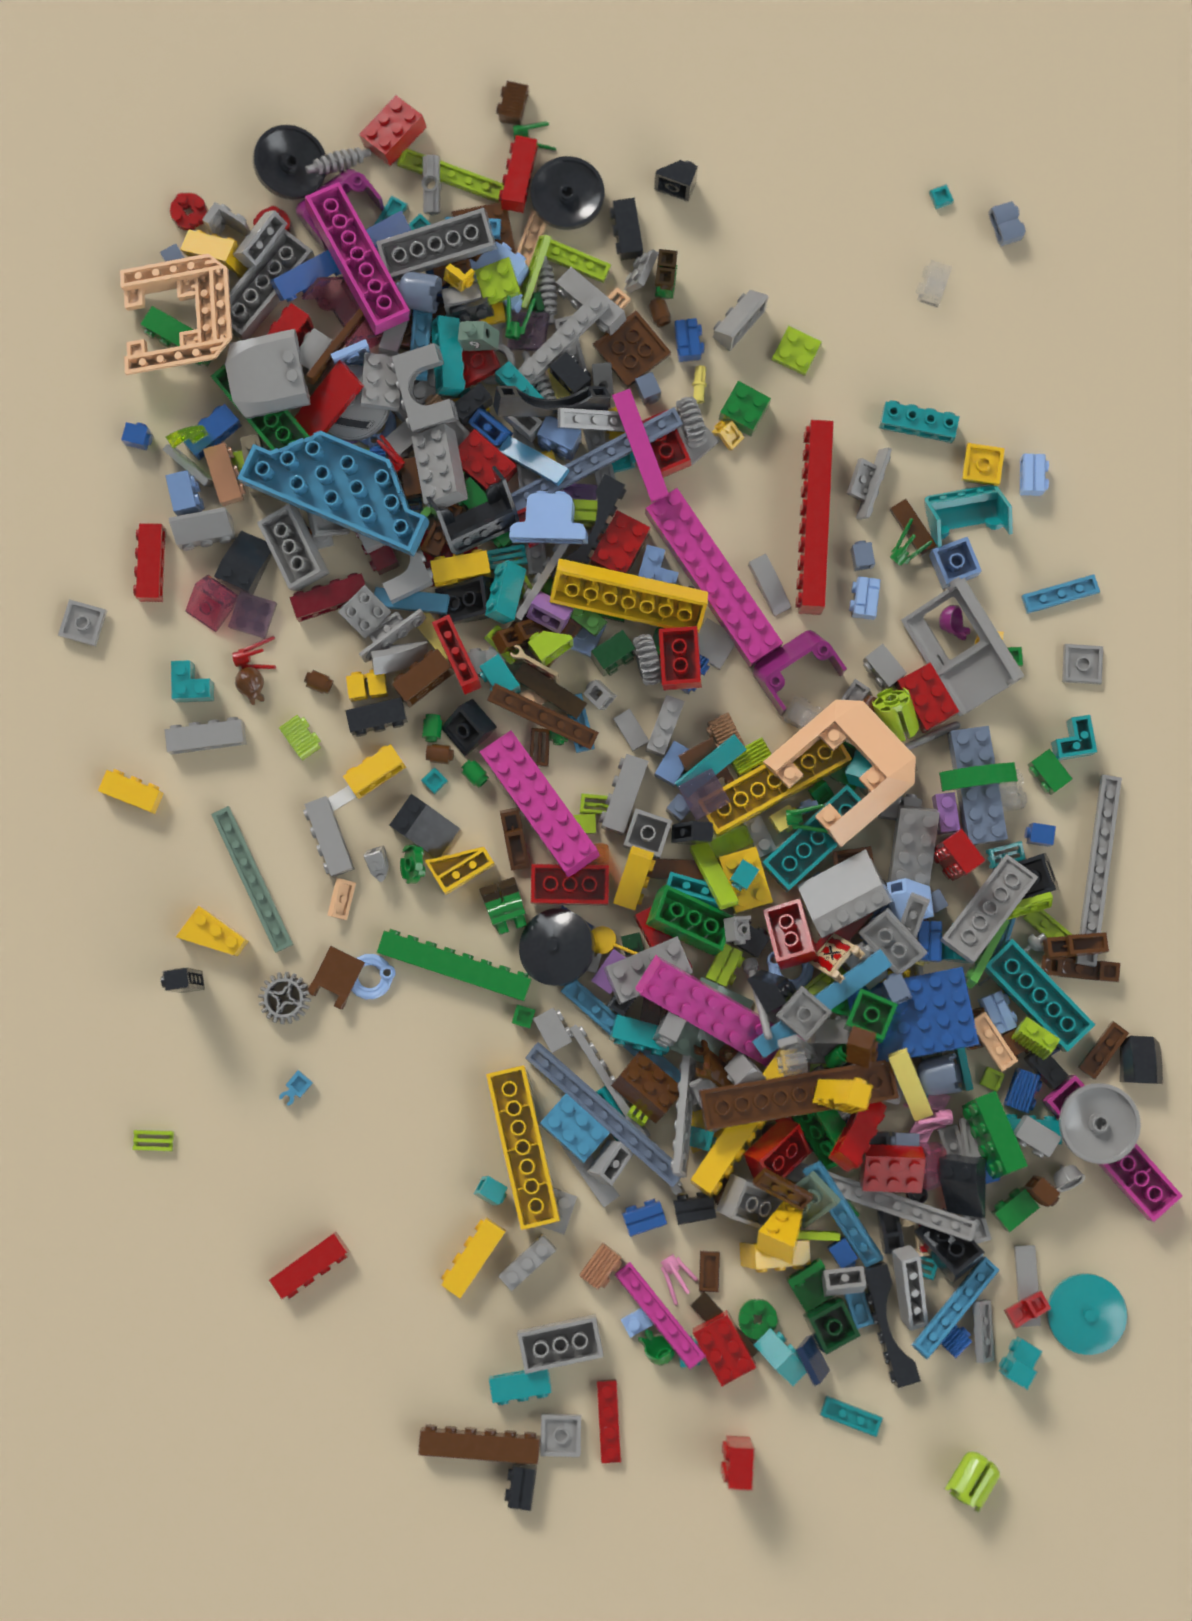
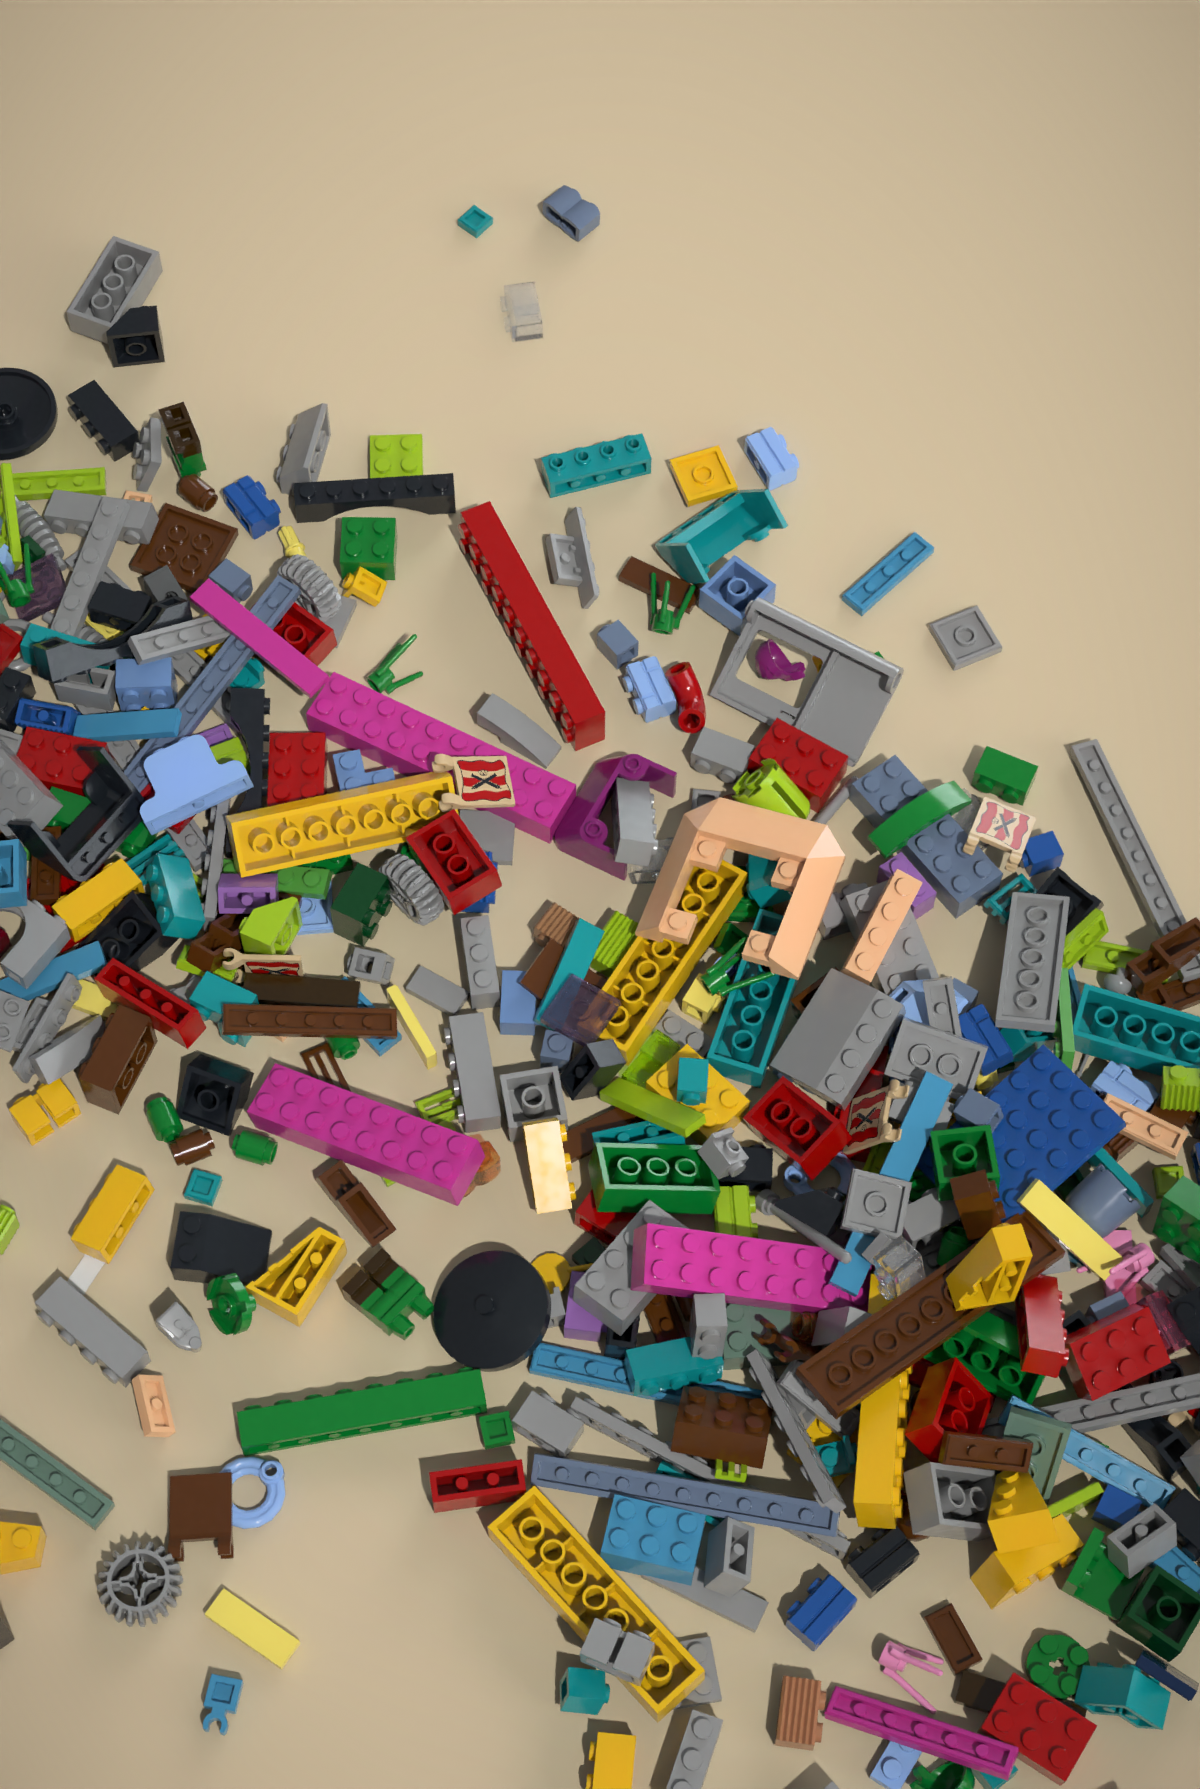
camera: 30 degrees left, 20 degrees down
black brick [345,697,408,737] -> none
red brick [531,864,609,906] -> none
red brick [933,829,986,881] -> none
teal brick [1051,715,1097,761] -> none
none -> light grey brick [67,236,163,344]
none -> light yellow tile [205,1588,300,1670]
none -> black arch [294,473,456,523]
none -> green plant [366,634,423,694]
none -> light yellow tile [386,985,437,1070]
none -> red brick [429,1459,526,1513]
none -> tan flag [432,754,515,812]
none -> light grey piece [580,1618,655,1687]
none -> light grey brick [611,777,658,867]
none -> red cylinder [665,662,706,734]
none -> light nougat brick [840,869,923,985]
none -> flag [962,796,1036,873]

